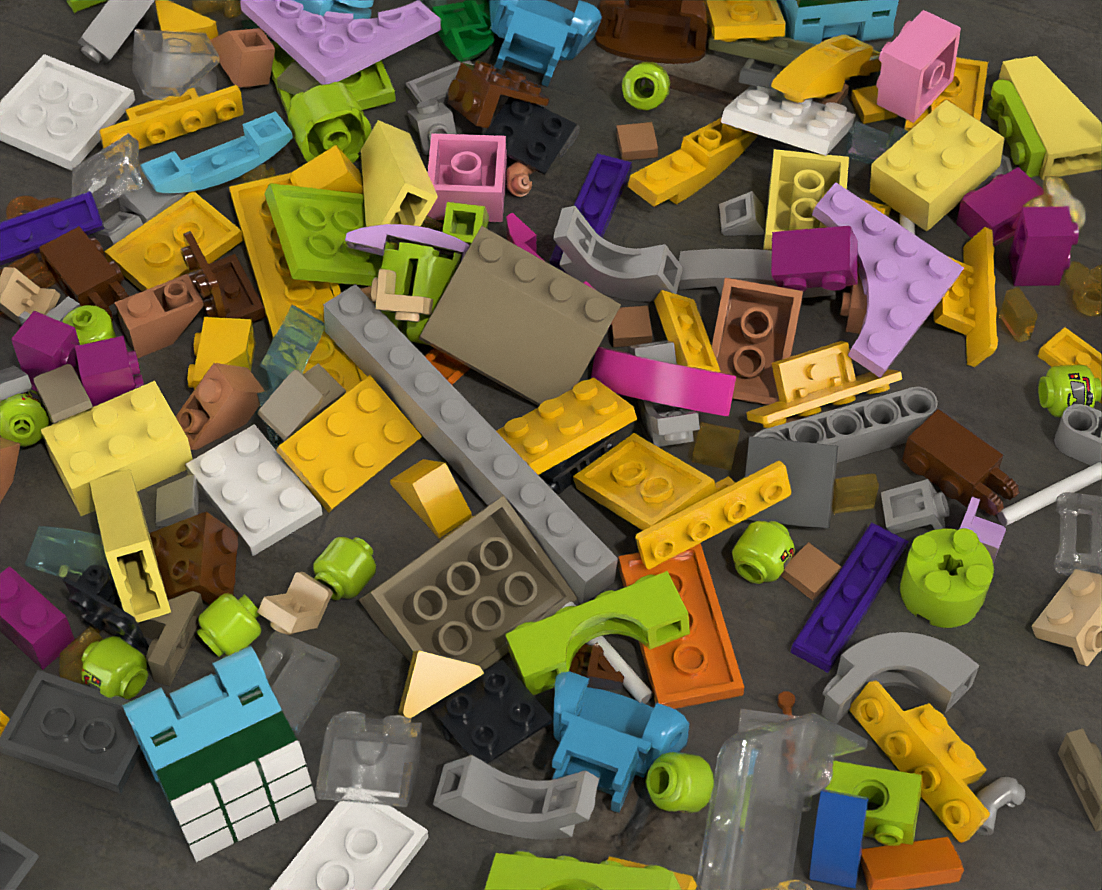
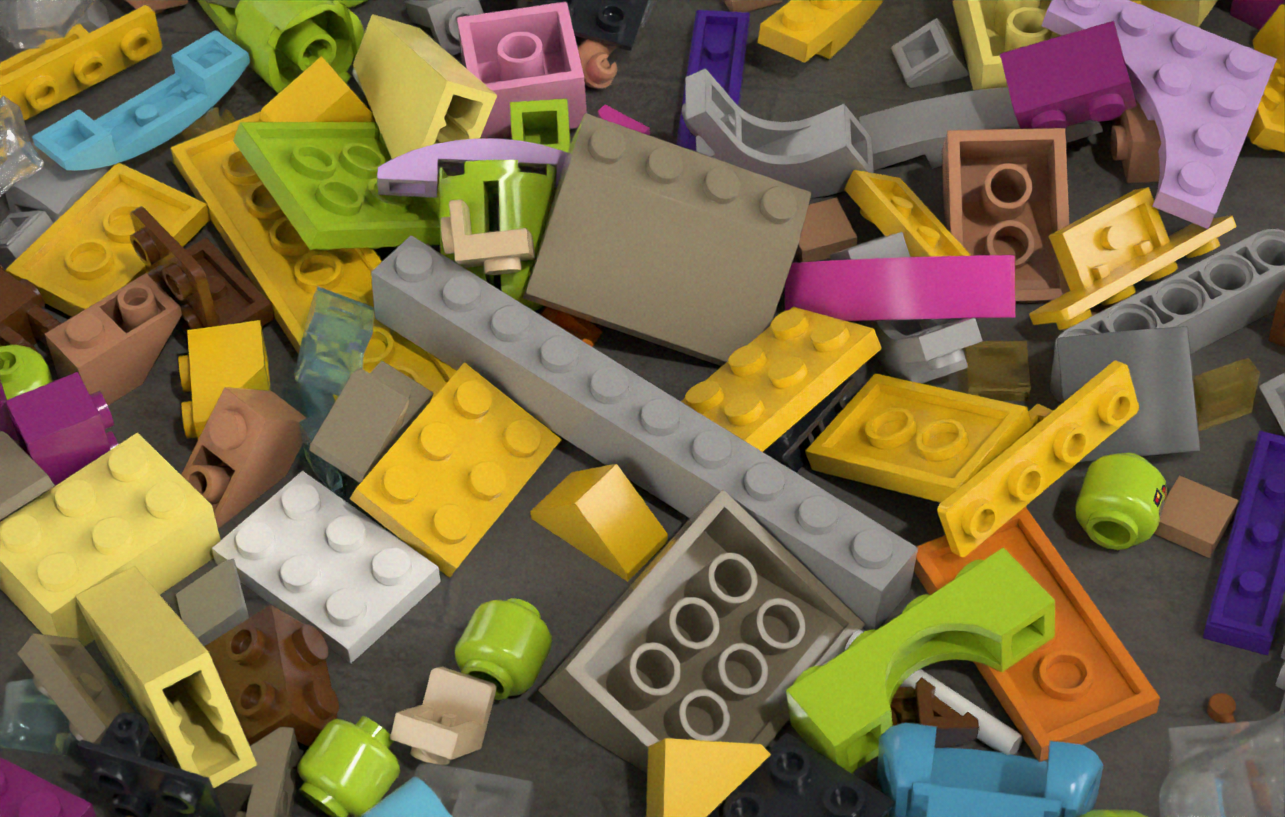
camera: 10 degrees left, 5 degrees down
none -> dark tan plate [18,634,136,745]

